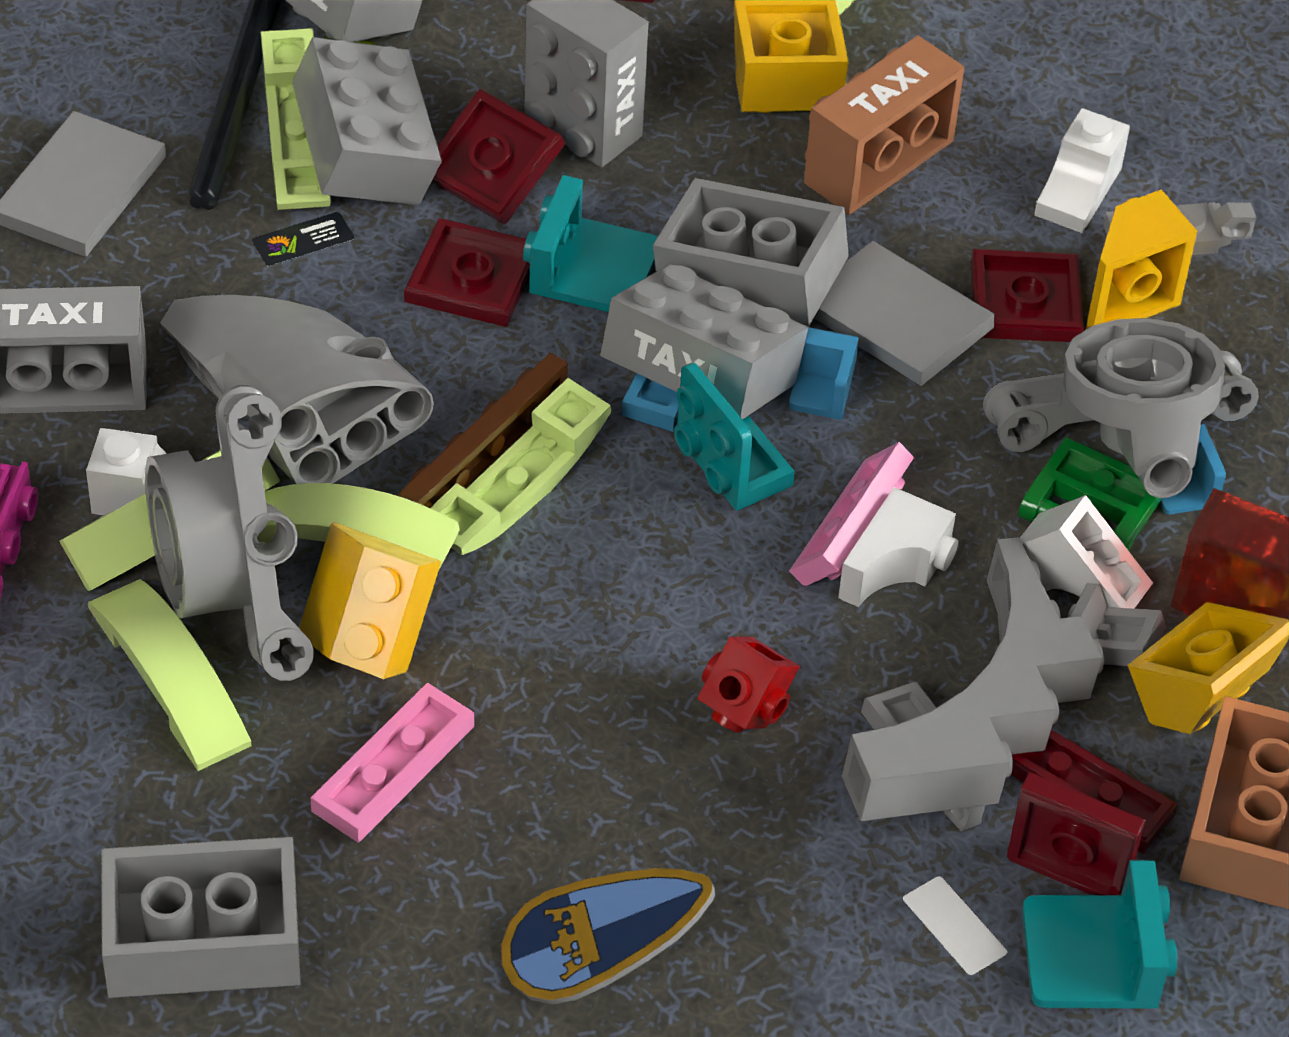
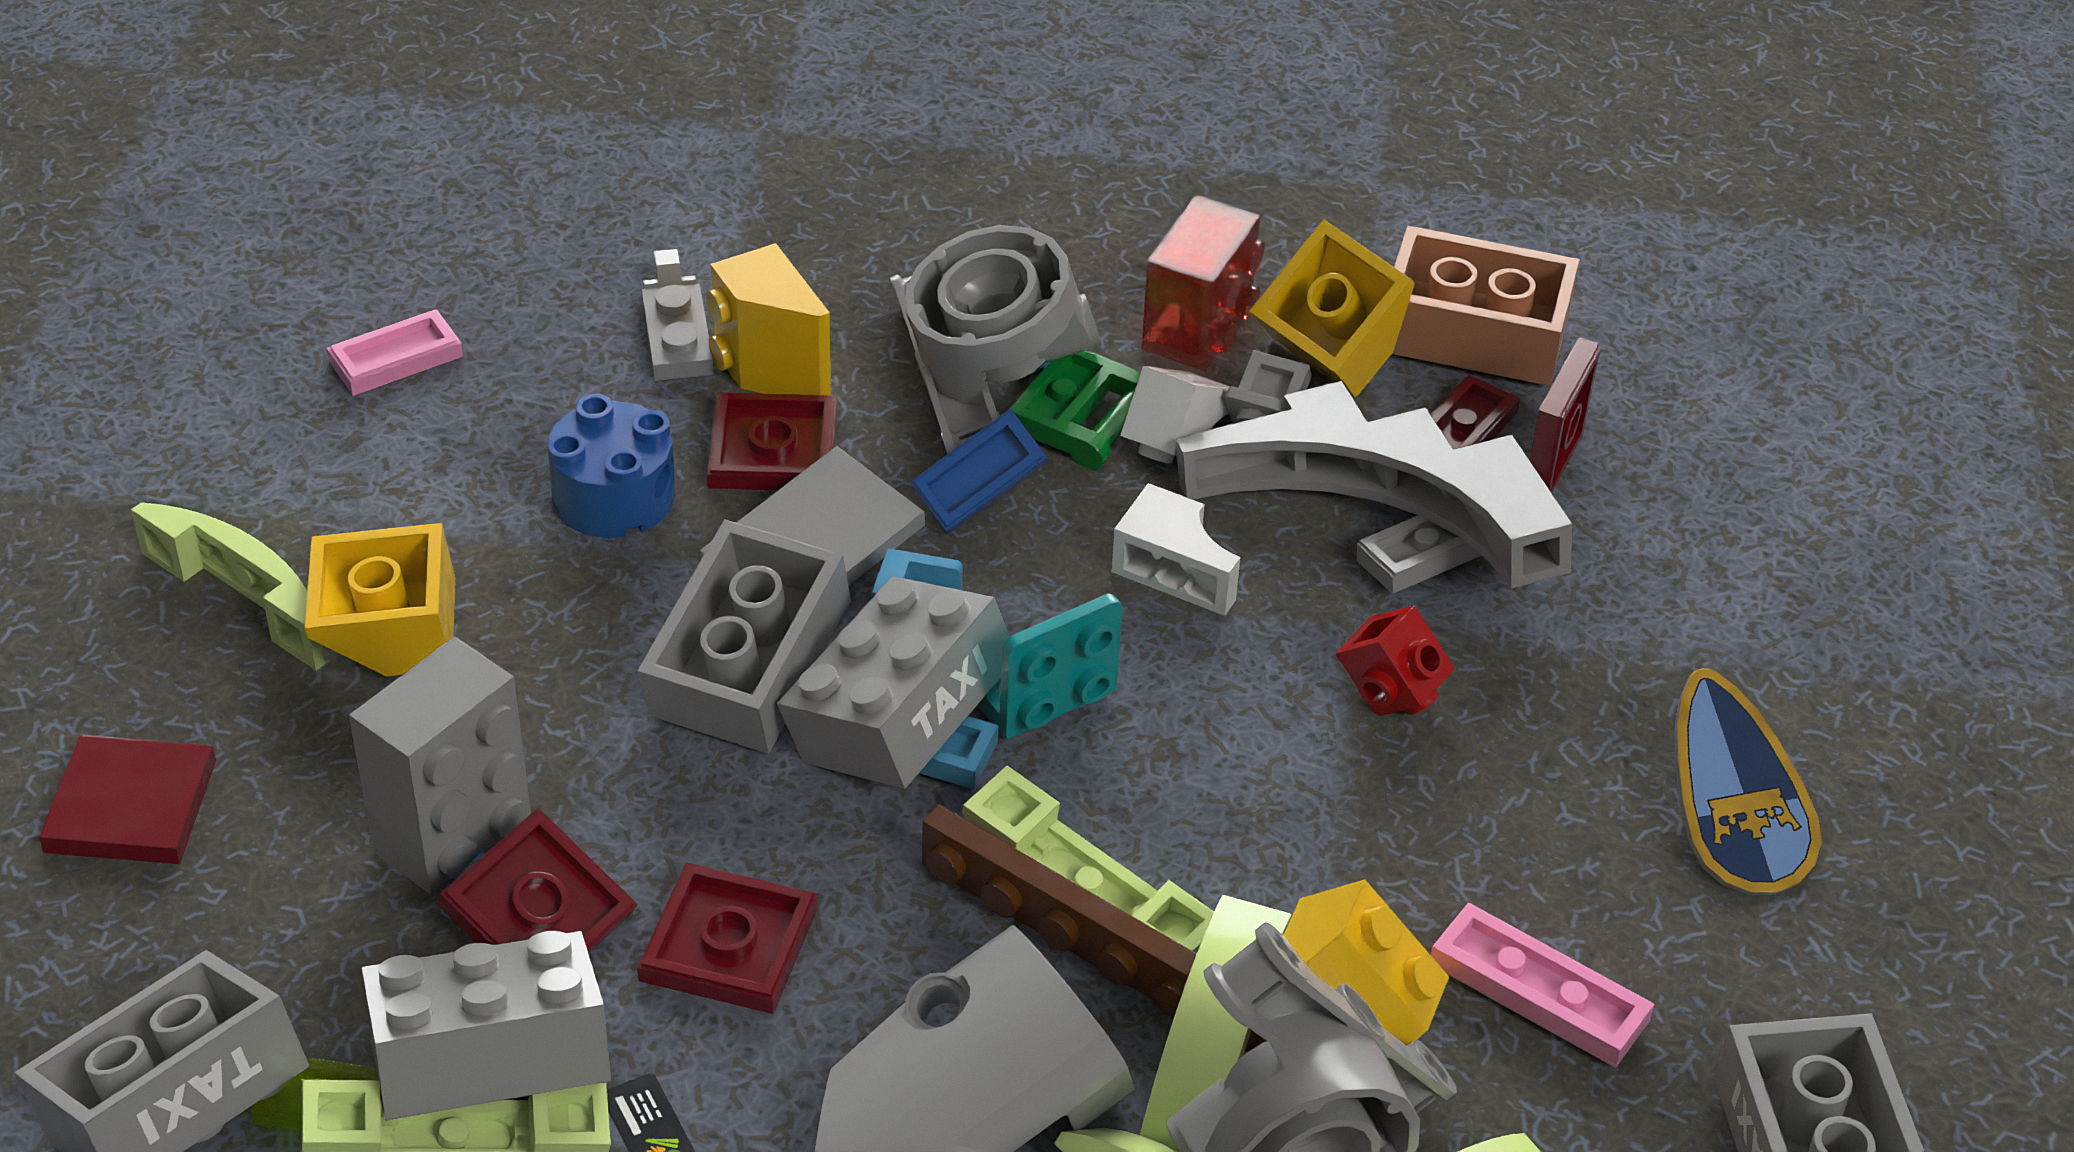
camera: 90 degrees left, 5 degrees down
teal bracket [523,175,658,312] -> none
bright pink plate [789,442,914,586] -> none
nougat brick [804,35,965,215] -> none
white sticker [903,876,1007,975] -> none
teal bracket [1022,861,1177,1009] -> none
white arch [1034,108,1130,233] -> none
none -> bright pink tile [327,309,463,396]
none -> blue brick [547,394,676,539]
none -> blue tile [910,409,1048,534]

